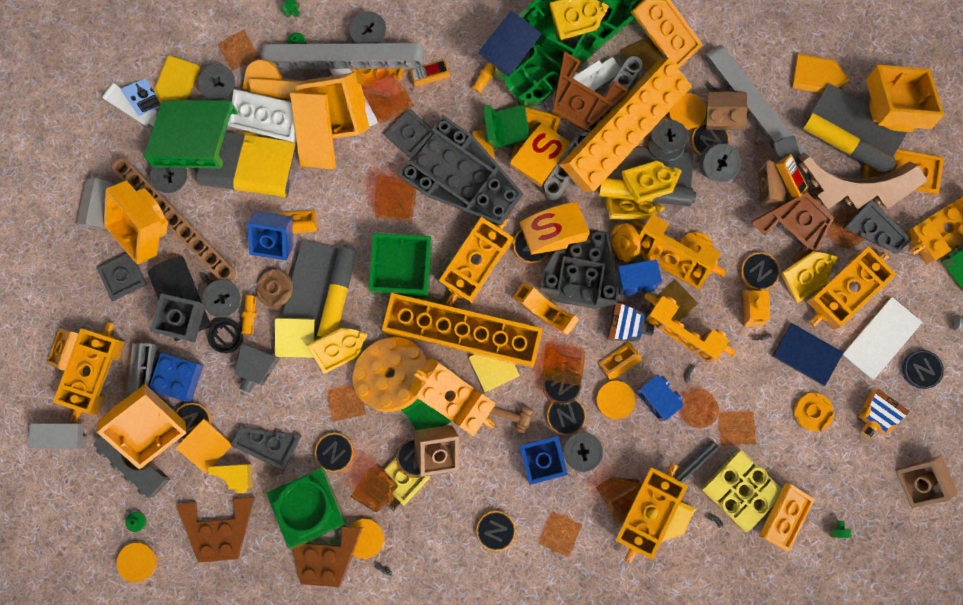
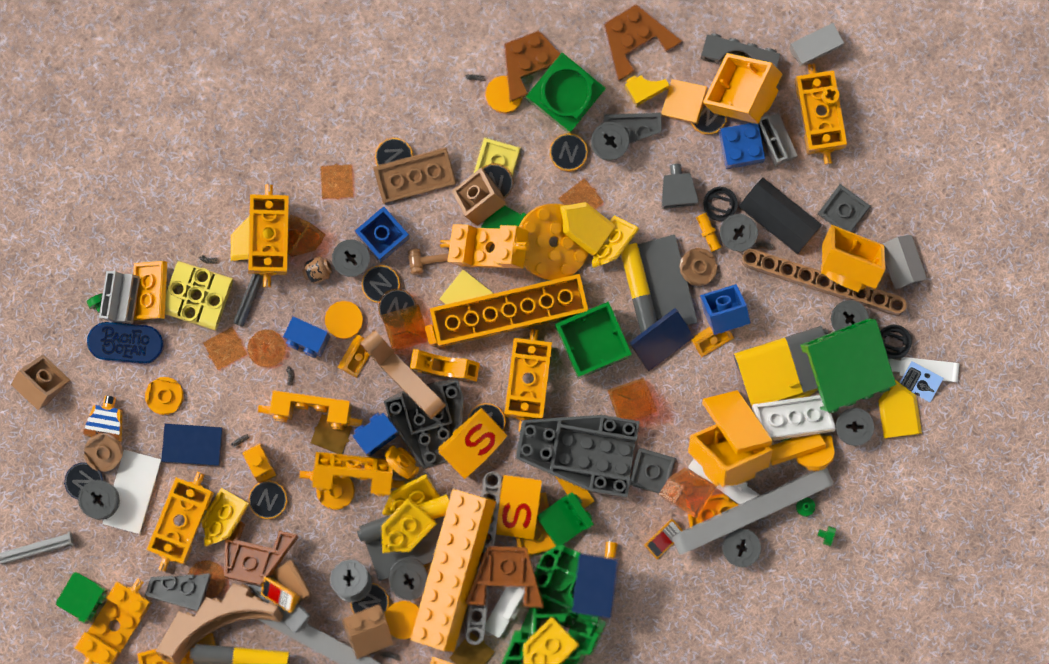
camera: 145 degrees right, 0 degrees up
light orange tile [47,328,78,371] -> none
green tile [125,512,147,532] -> none
dark grey brick [150,293,206,343] -> none
clear orange piece [218,30,259,71] -> none
light yellow tile [275,318,315,358] -> none
clear orange torso [350,463,401,512] -> none
torso [607,303,655,342] -> none
none -> dark grey piece [78,480,120,520]
none -> medium nougat tile [84,433,123,472]
none -> tile [87,322,164,364]
none -> light grey piece [99,271,140,324]
none -> medium nougat head [302,256,332,284]
none -> medium nougat beam [360,330,446,419]
none -> medium nougat tile [373,147,456,204]
none -> light orange tile [425,324,438,346]
none -> yellow tile [560,202,615,256]
none -> dark grey piece [591,122,629,161]
none -> dark blue tile [629,308,694,371]
none -> light orange bush [821,86,839,105]
none -> black piece [880,324,912,359]

